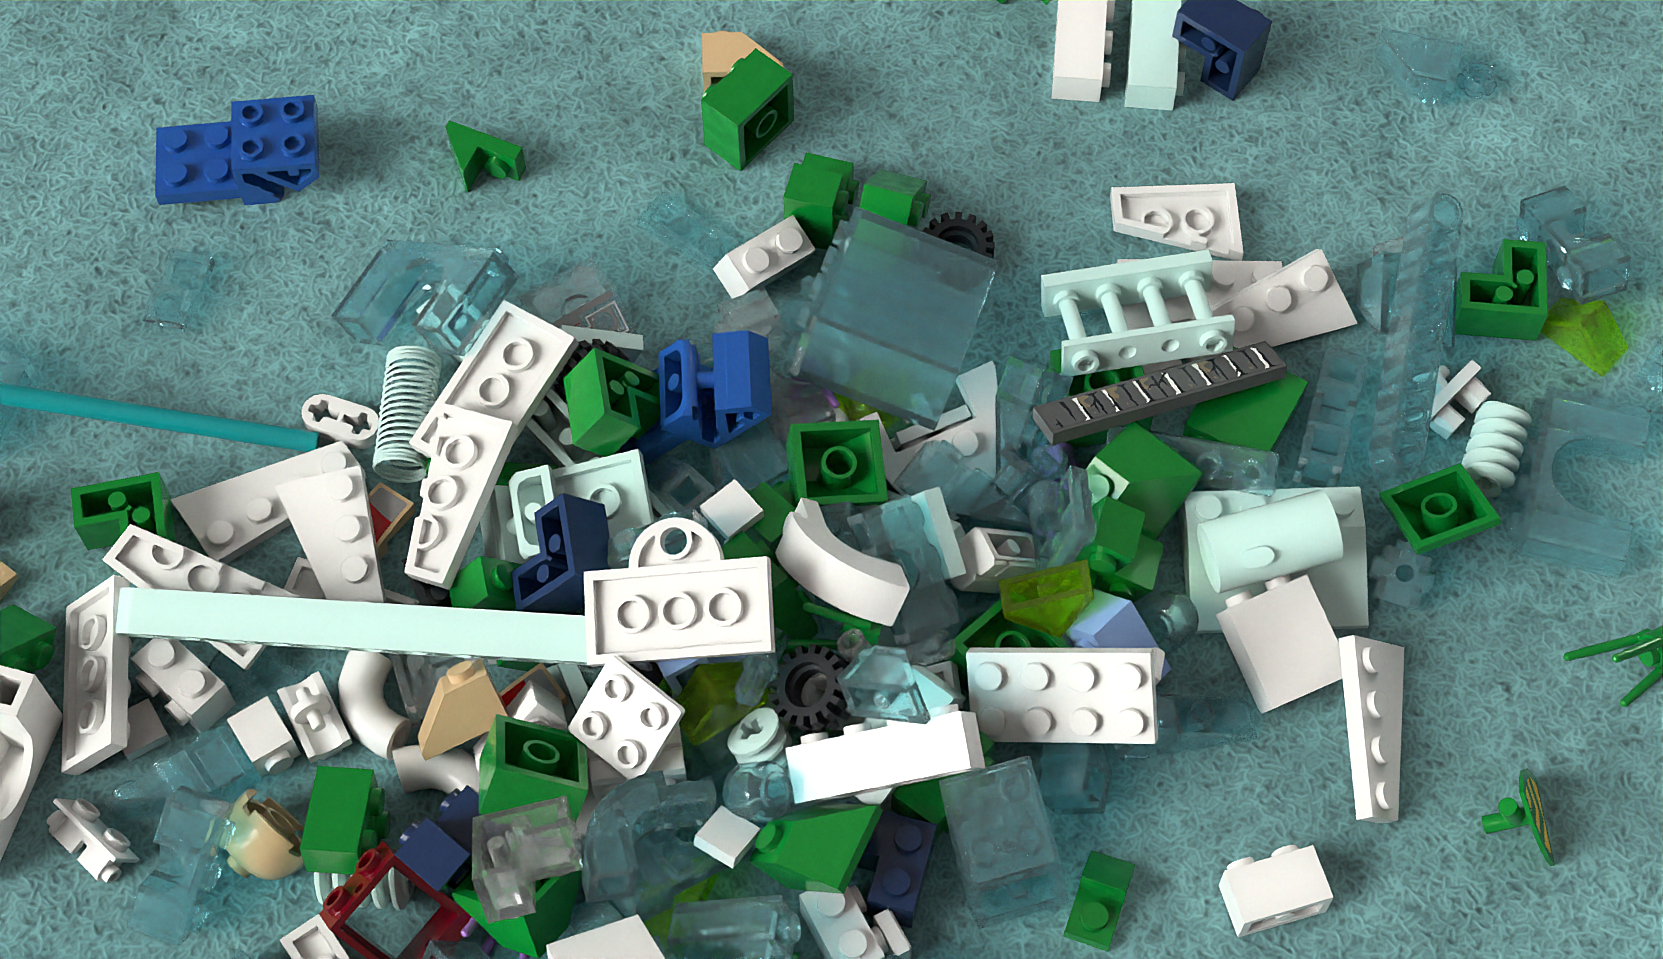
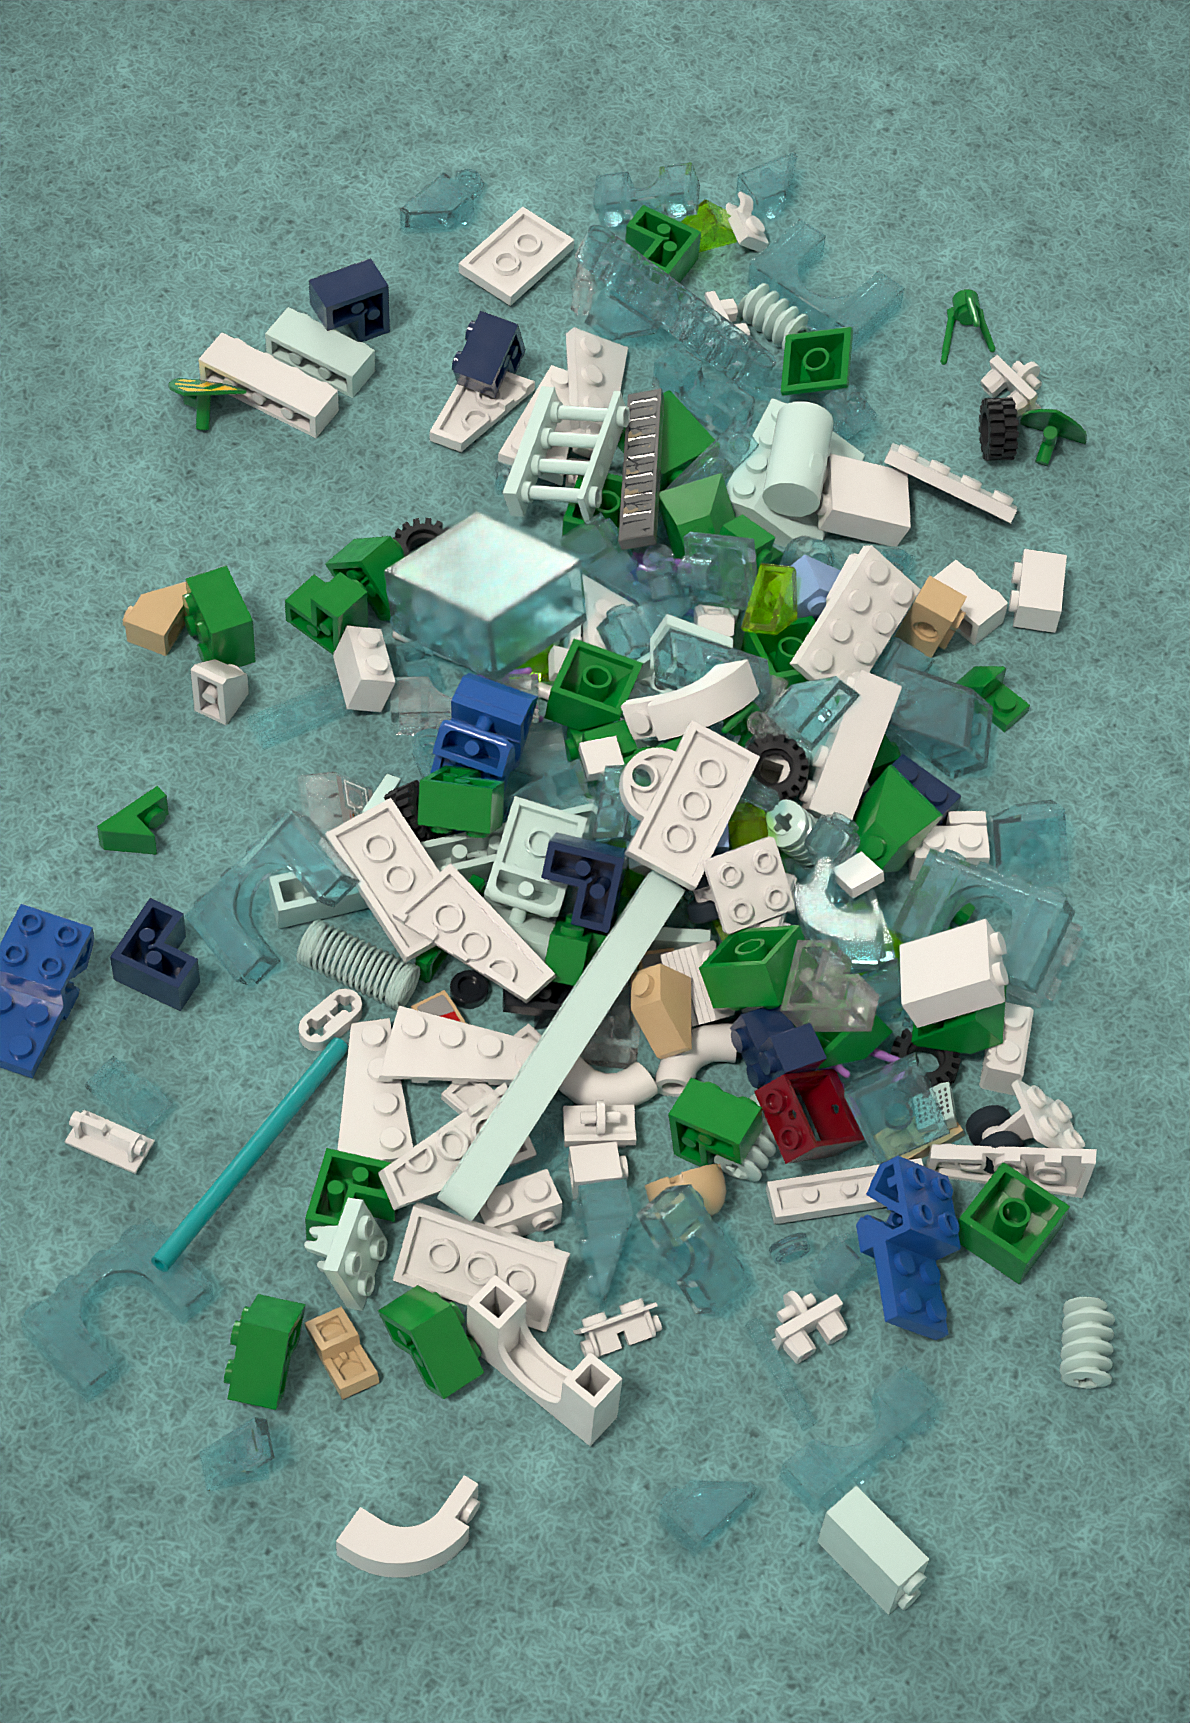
camera: 70 degrees left, 5 degrees down
none -> white hinge [65,1110,154,1174]
none -> dark blue brick [110,898,200,1011]
none -> white slope [191,659,249,725]
none -> light aqua plate [304,1198,387,1311]
none -> dark blue brick [452,311,526,398]
none -> white plate [459,207,574,306]
none -> white plate [726,192,769,252]
none -> tan brick [894,575,967,658]
none -> white brick [933,560,1008,646]
none -> black tyre [978,397,1019,461]
none -> white hips [980,355,1042,417]

